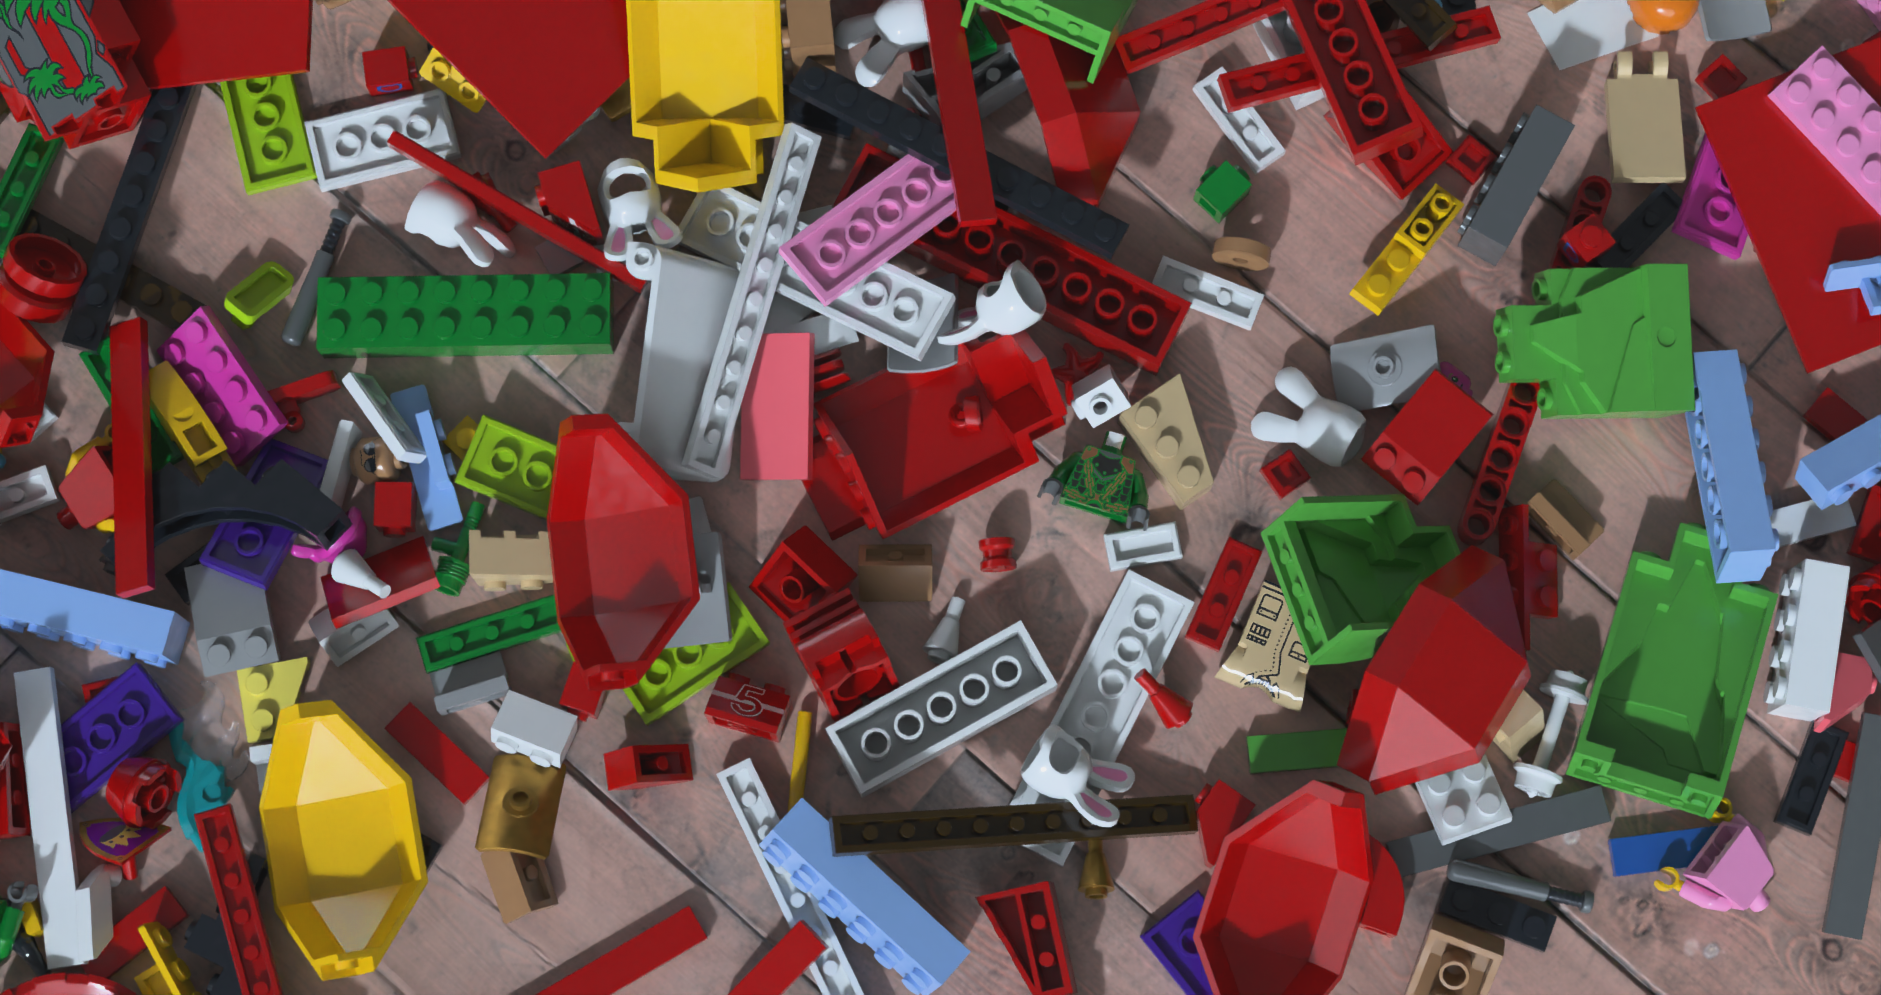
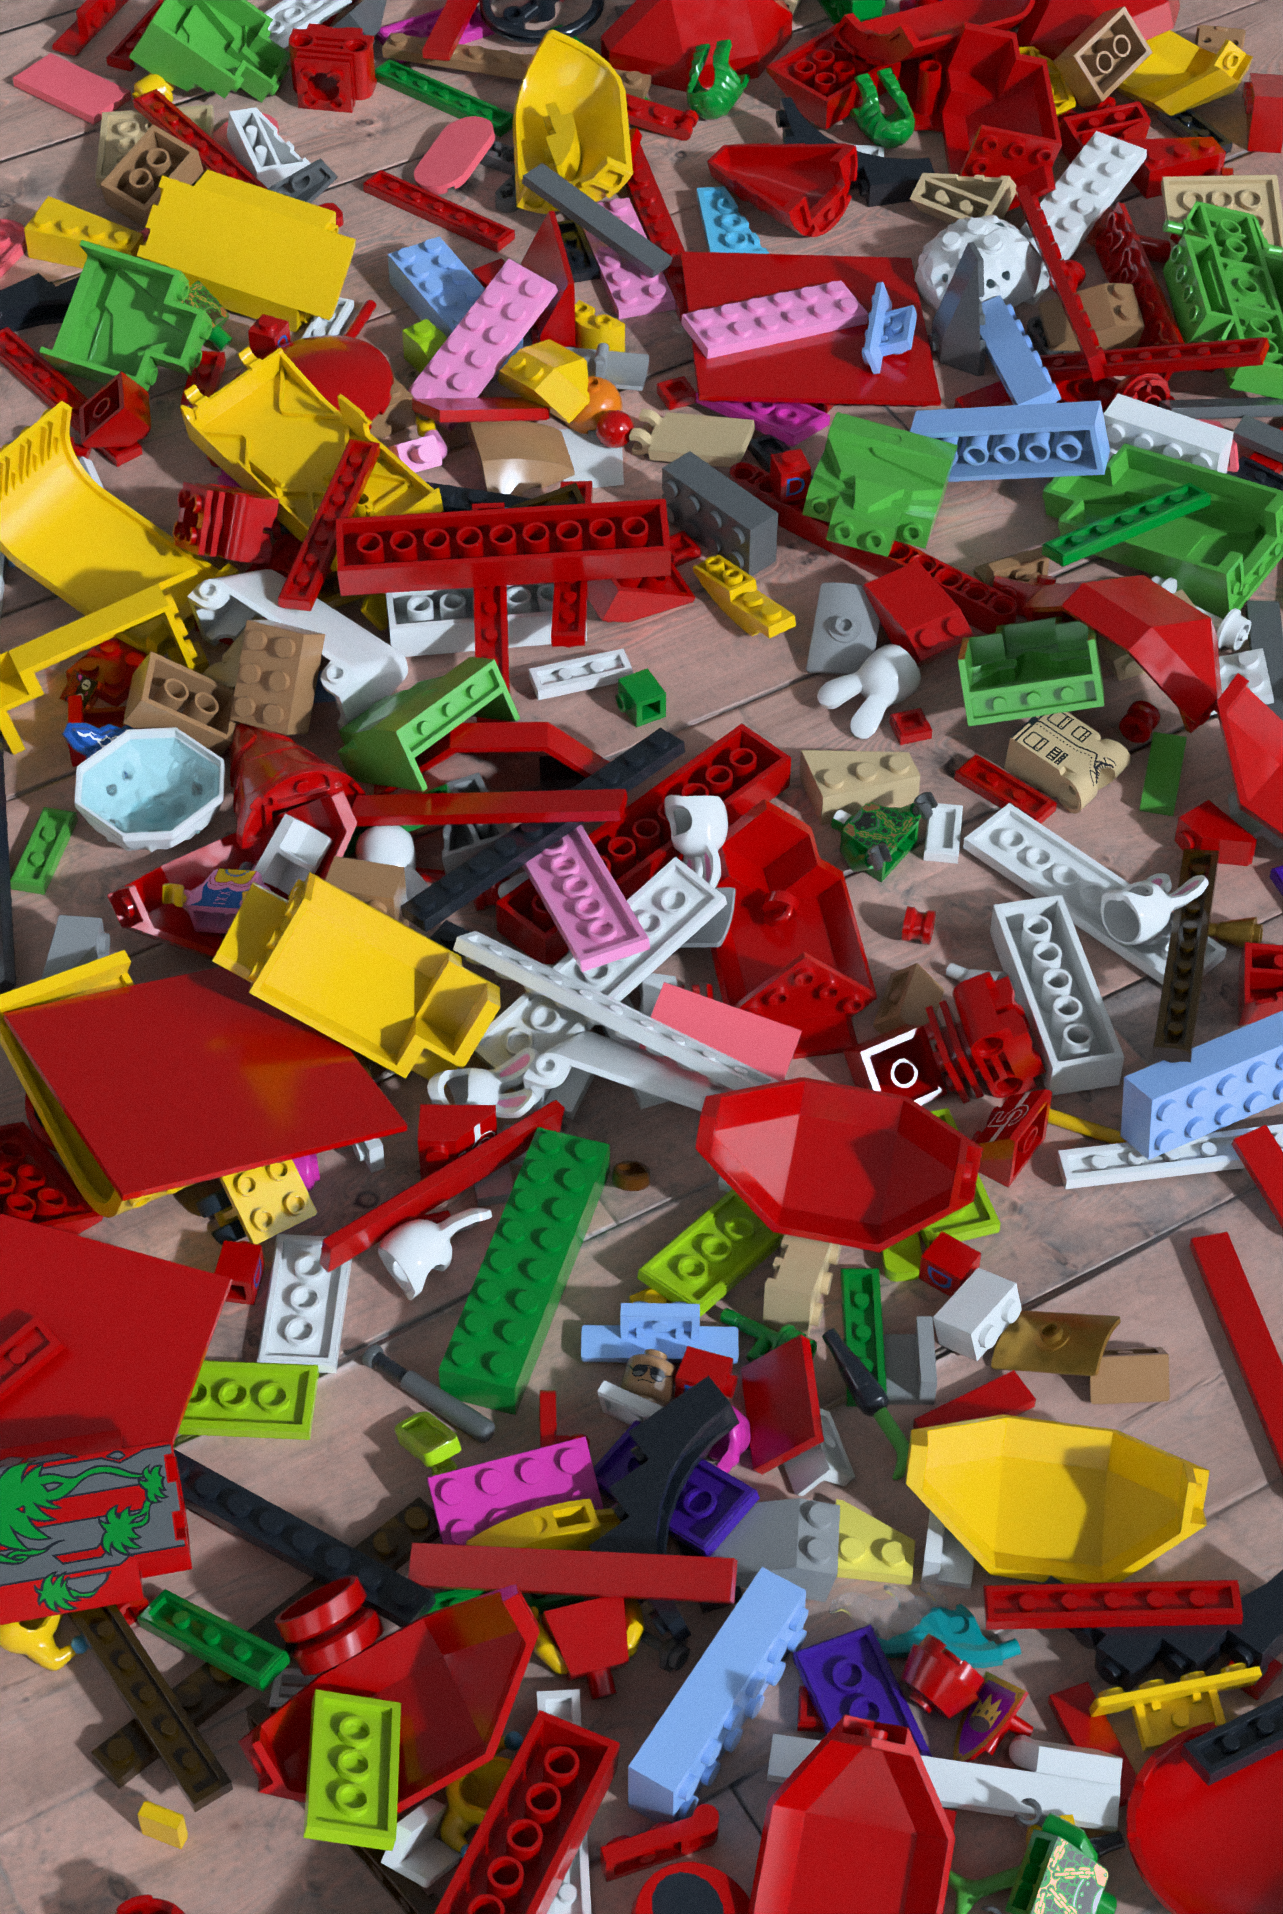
camera: 70 degrees left, 30 degrees down
white cone [331,549,391,598] -> none
white tile [342,372,427,464] -> none
red slope [603,744,693,791] -> none
white brick [1070,364,1131,428] -> none
red cone [1134,668,1193,729] -> none
white plate [1152,256,1264,331] -> none
medium nougat piece [1212,237,1271,271] -> none
none -> red piece [596,410,634,448]
none -> reddish brown tile [612,1161,650,1191]
none -> black piece [822,1328,909,1481]
none -> green tile [1042,482,1211,567]

